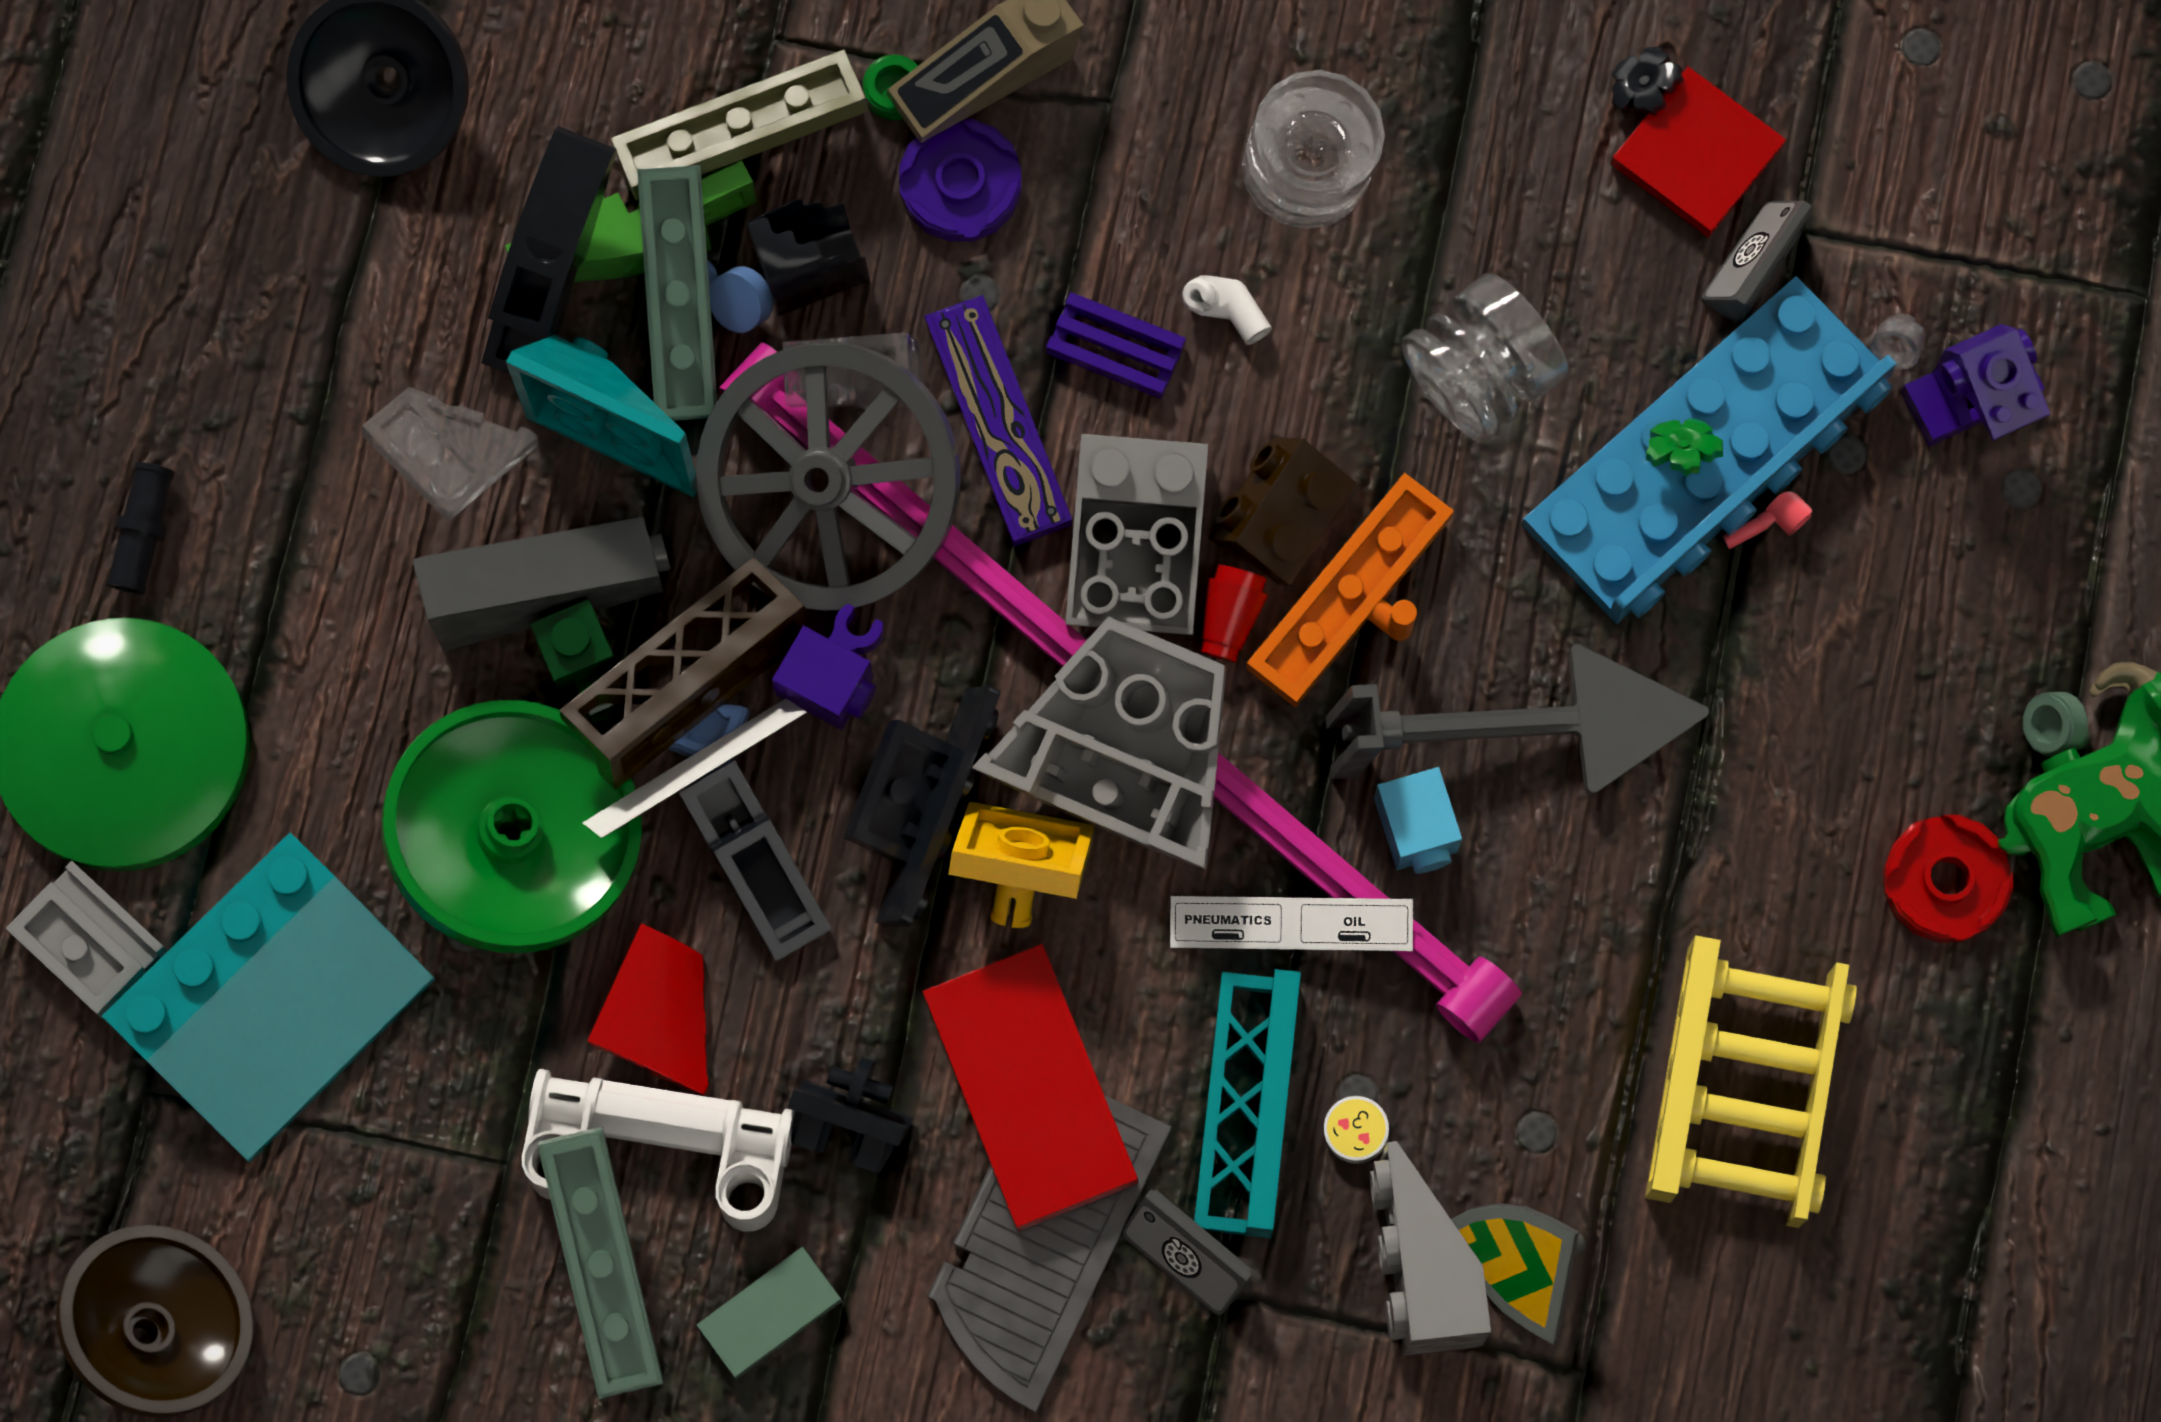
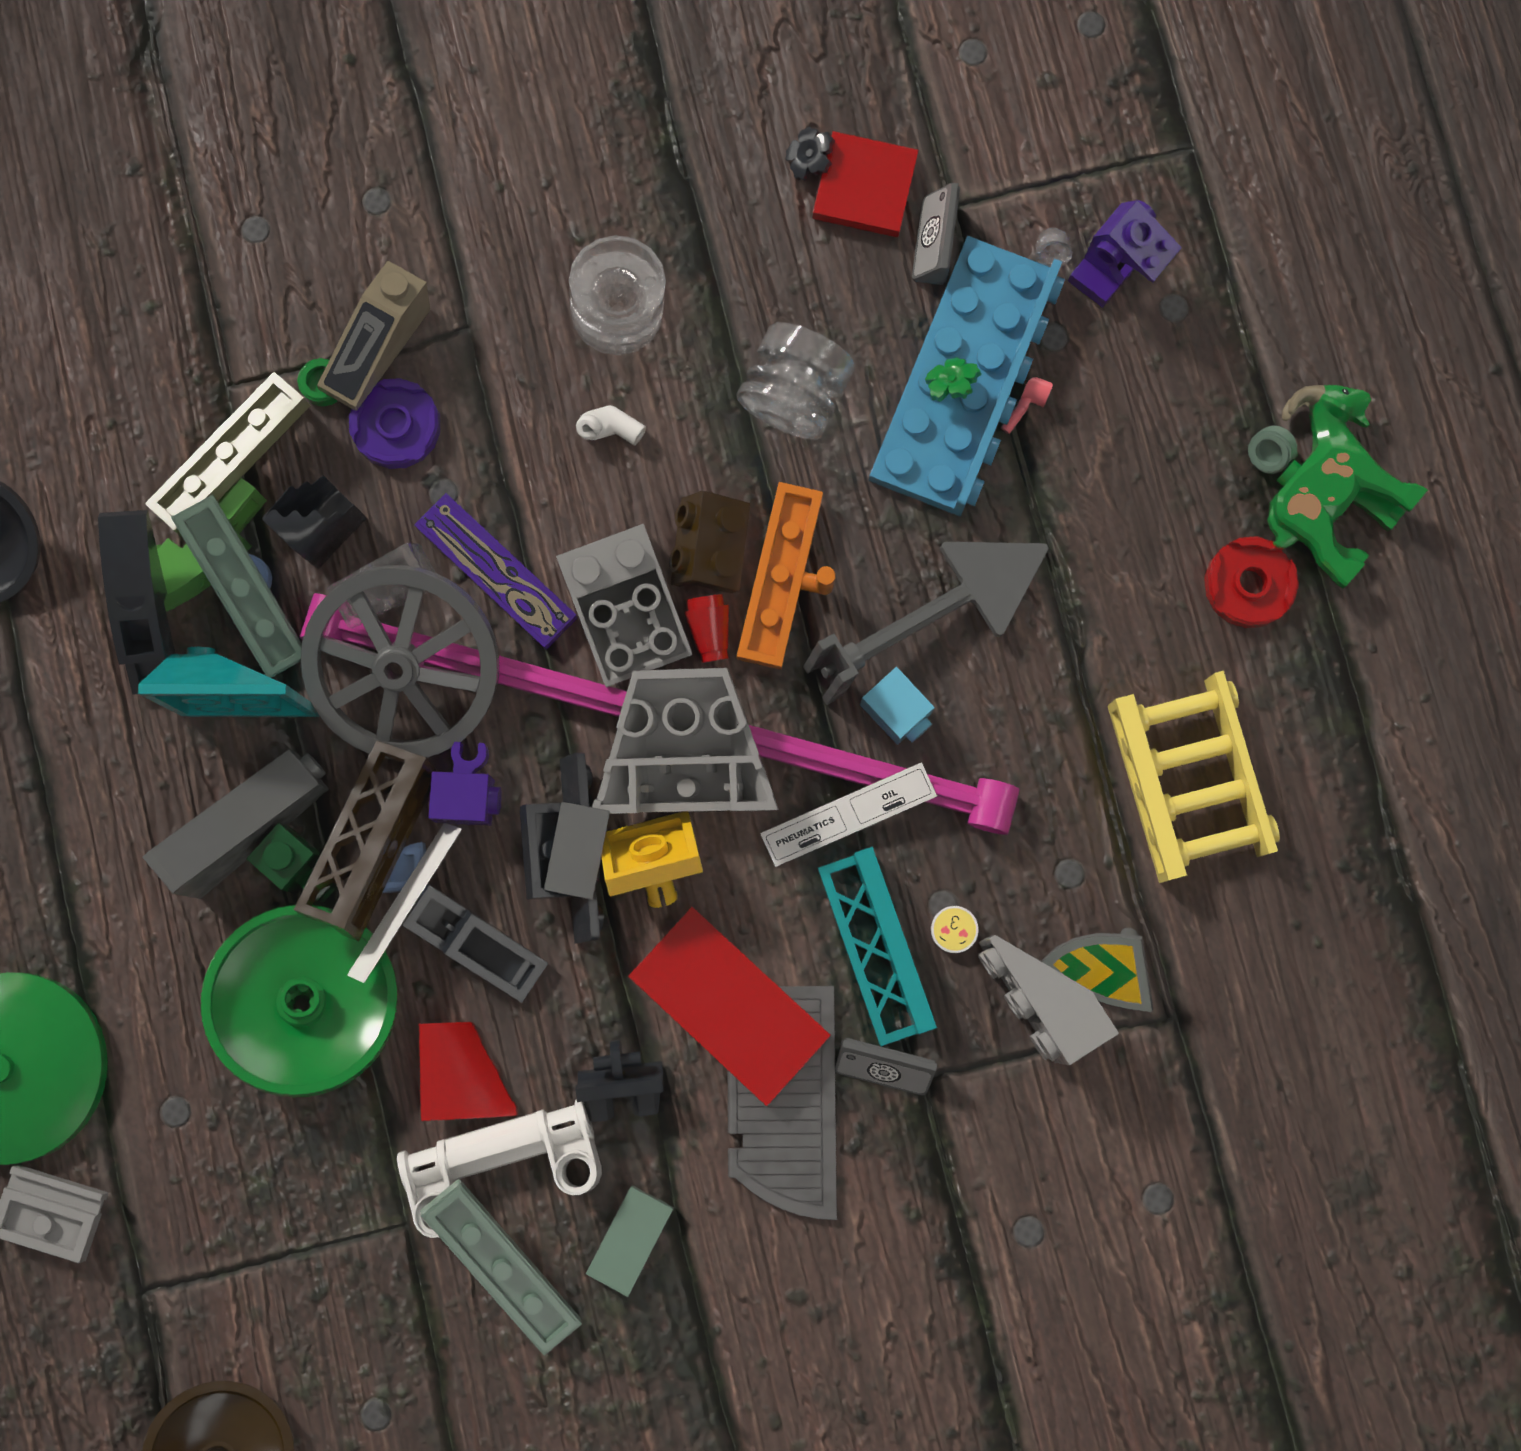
camera: 25 degrees left, 5 degrees up
teal slope [102,833,435,1163] -> none
clear wing [362,387,538,521] -> none
medium blue tile [709,266,773,333] -> none
dark purple tile [1046,292,1186,400] -> none
none -> dark grey sticker [544,802,610,900]

